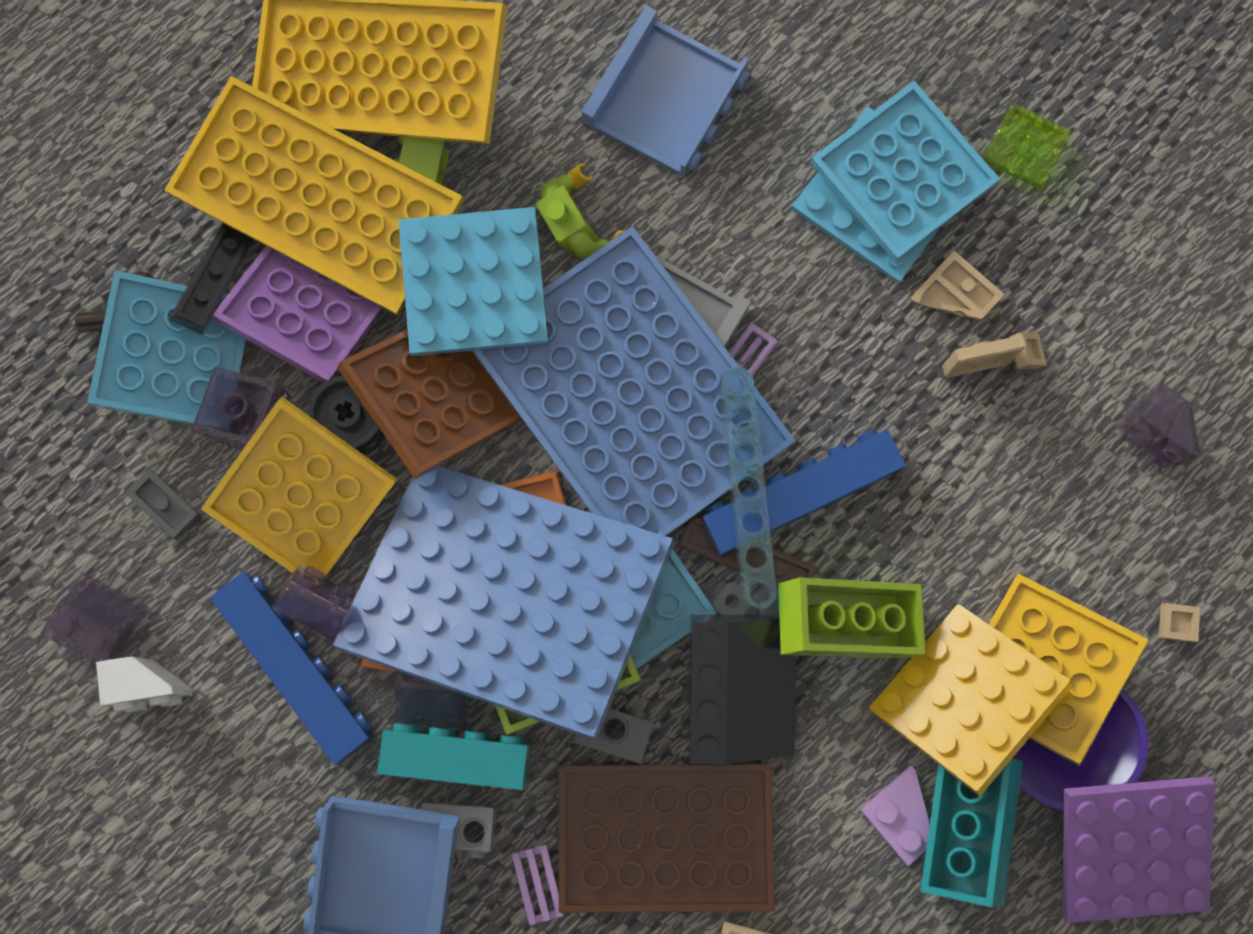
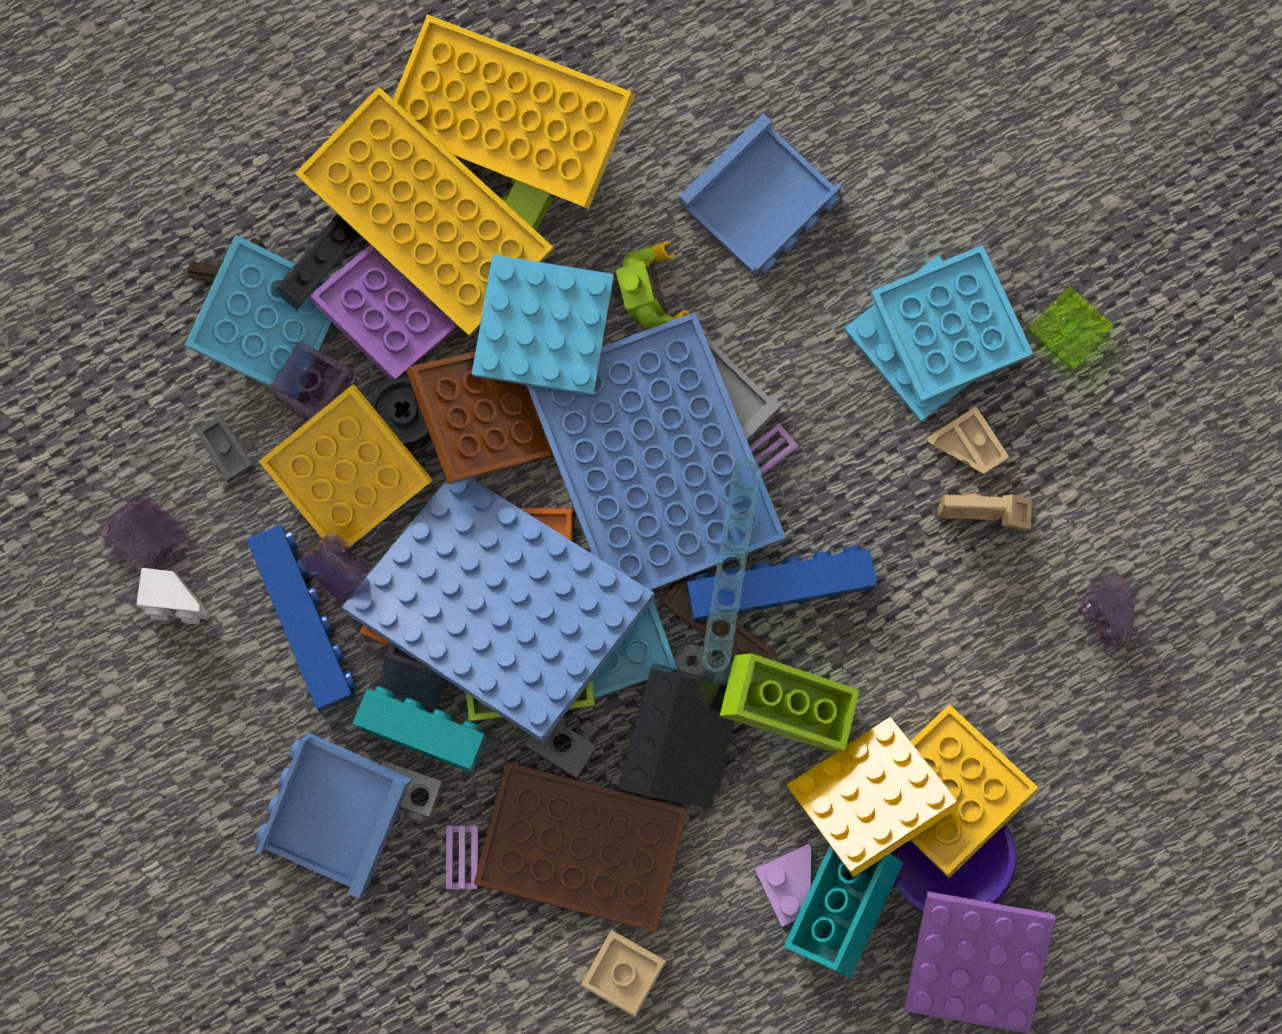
camera: 15 degrees right, 0 degrees up
tan plate [1159,603,1200,643] -> none

